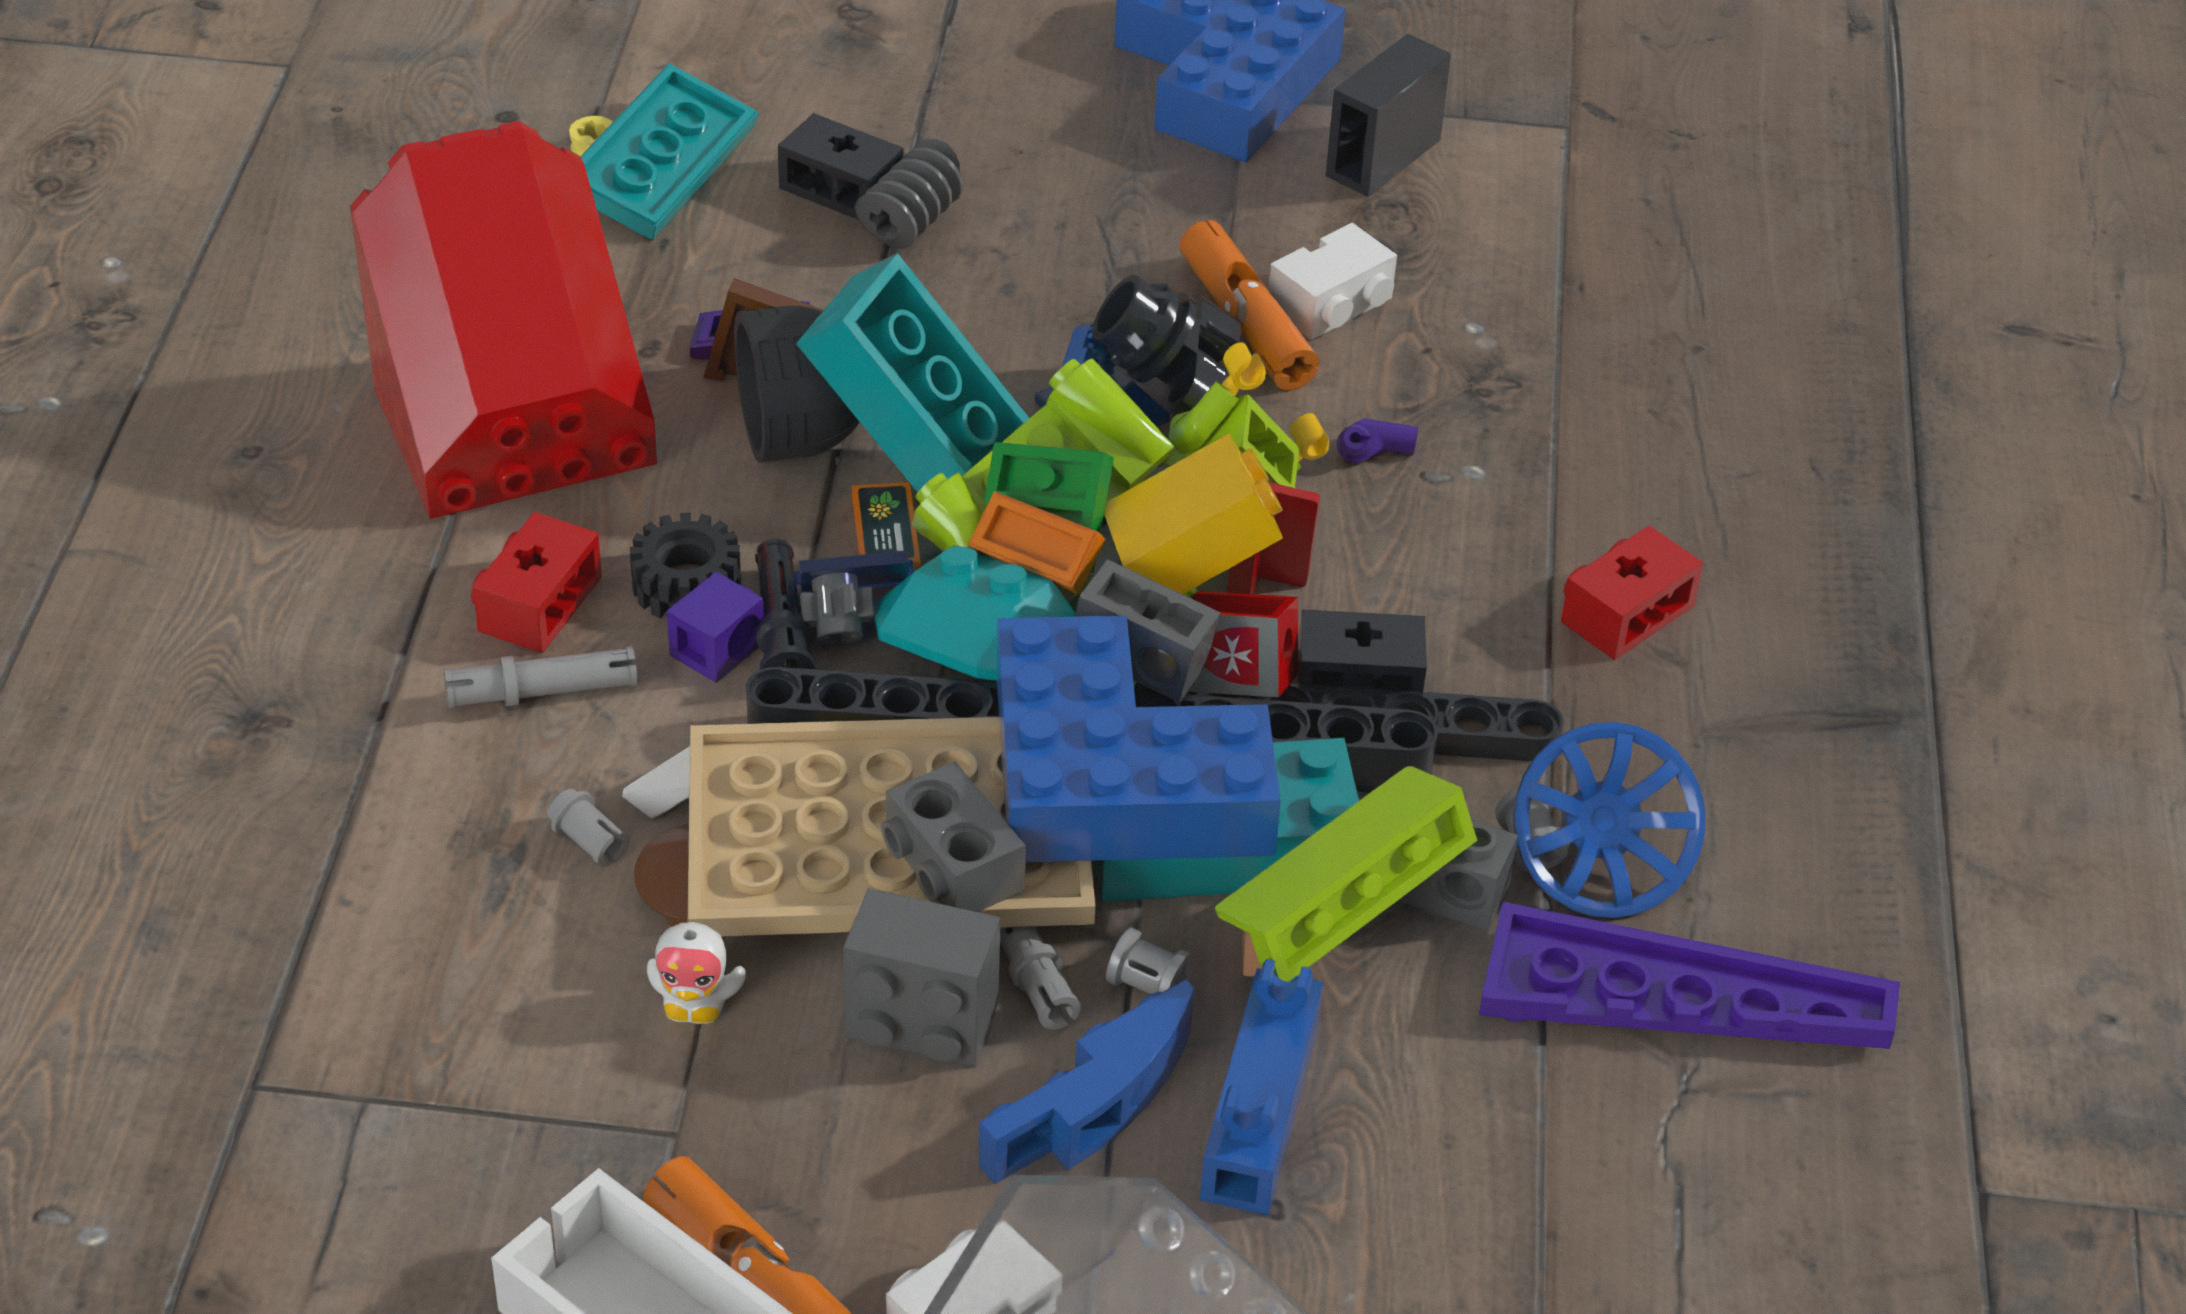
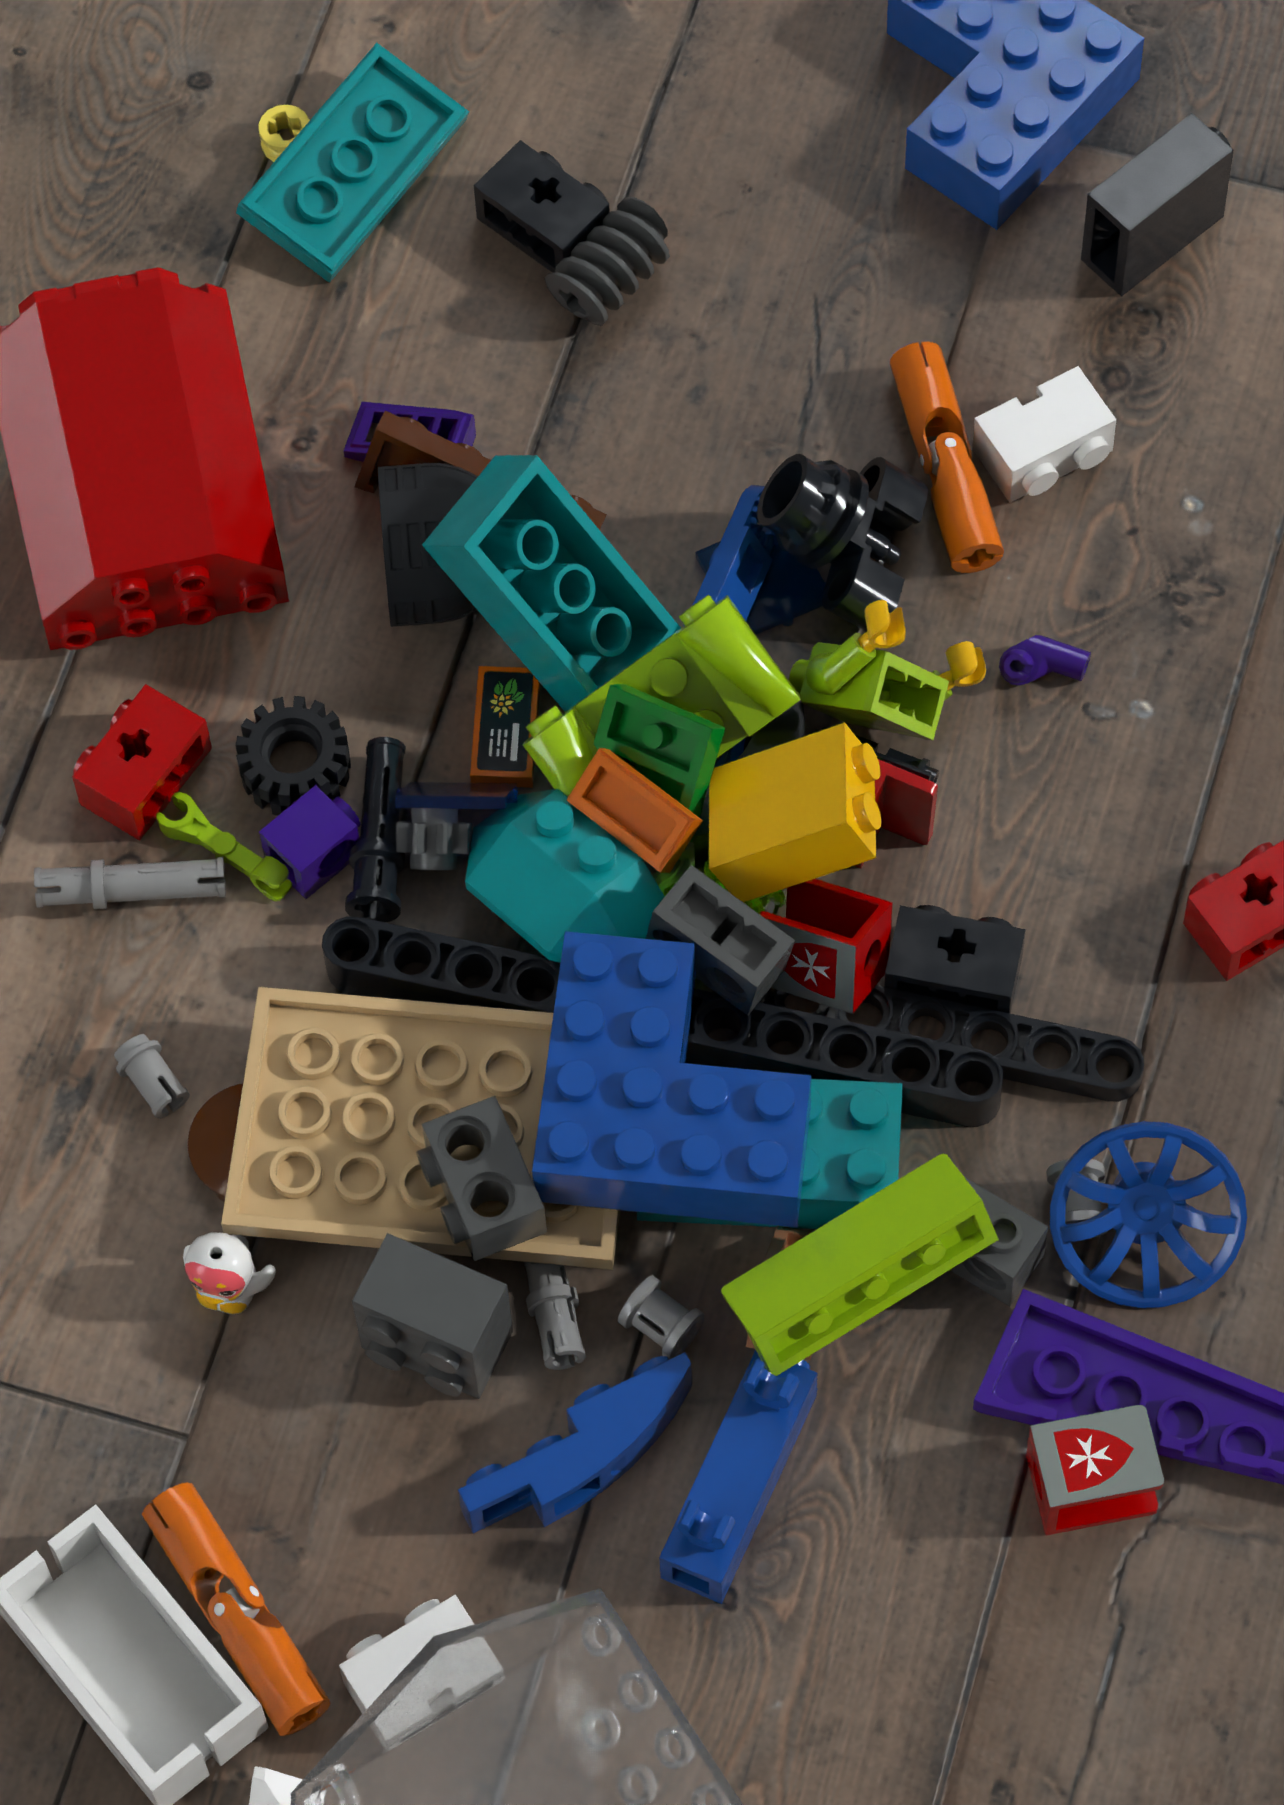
camera: 15 degrees right, 20 degrees up
white slope [622,746,690,819] -> none
none -> lime piece [156,792,292,902]
none -> piece [1026,1405,1164,1536]

